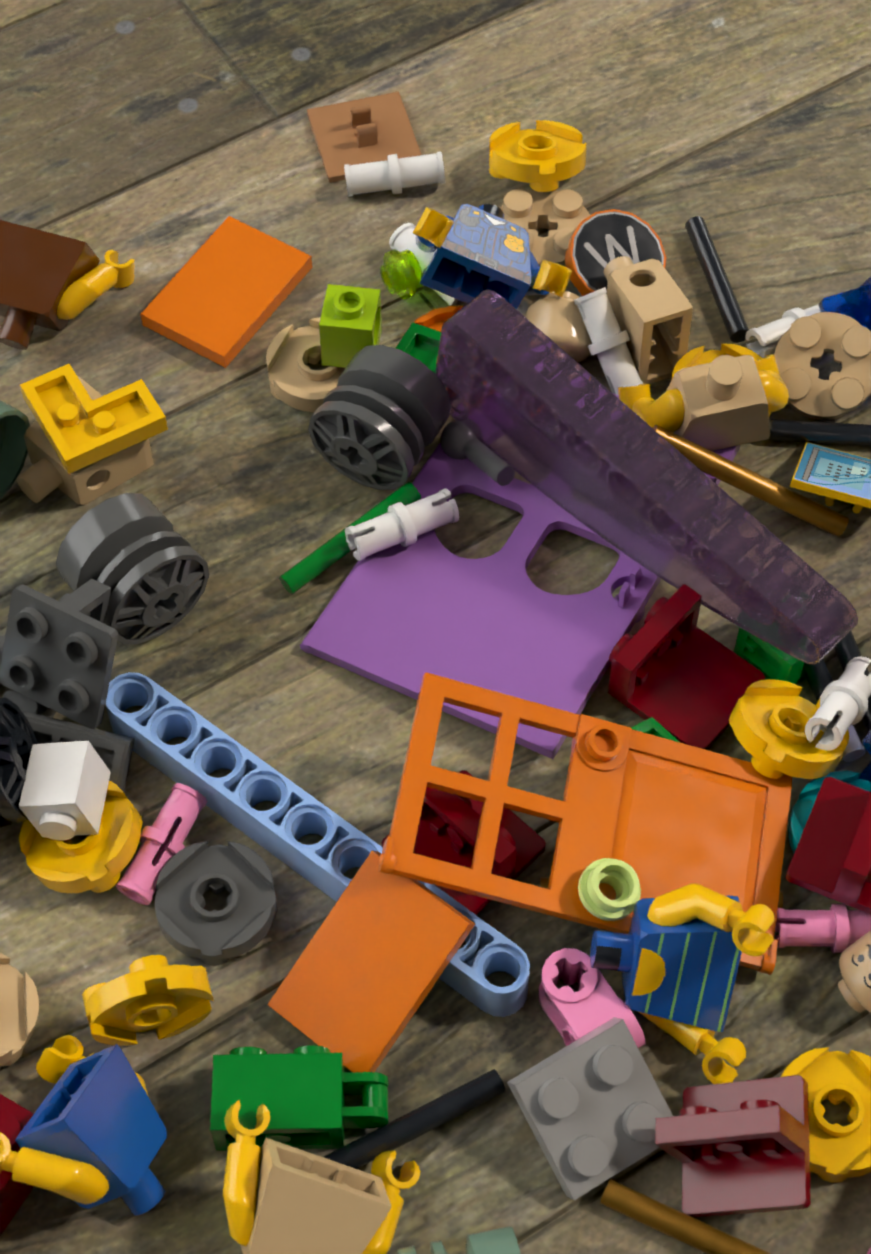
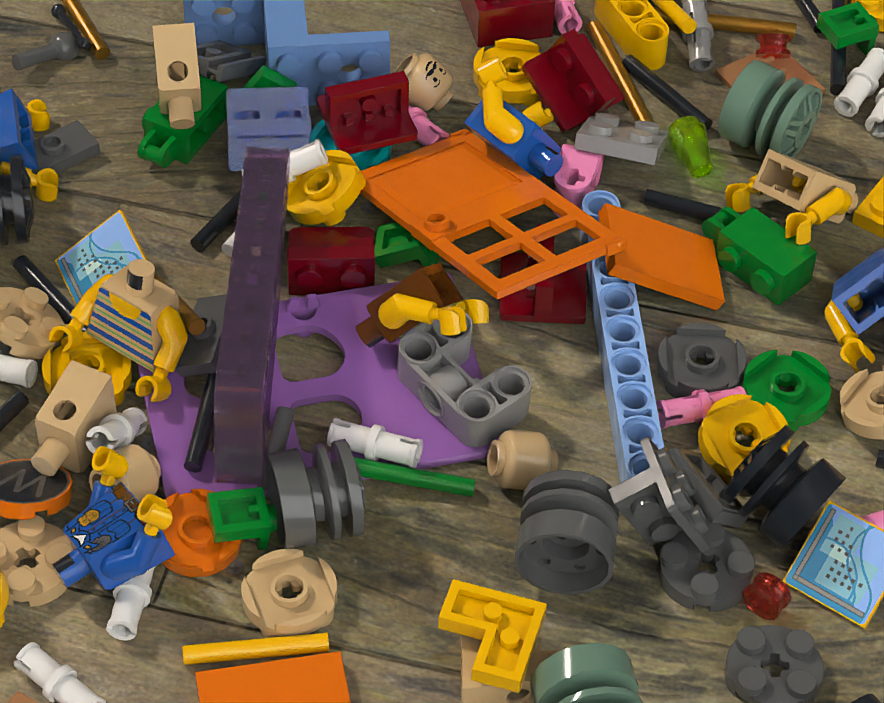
camera: 135 degrees left, 10 degrees down
white brick [18,740,111,840] -> none
yellow plate [82,954,214,1046] -> none
lime brick [319,284,382,368] -> none
clear neon green plate [380,249,423,300] -> none
yellowish green plate [578,858,641,921] -> none
none -> yellow bar [182,632,329,665]
none -> torso [356,263,489,348]
none -> light grey beam [397,313,532,447]
none -> tan head [487,430,558,490]
none -> clear neon green cone [668,116,714,179]
none -> green plate [743,350,832,432]

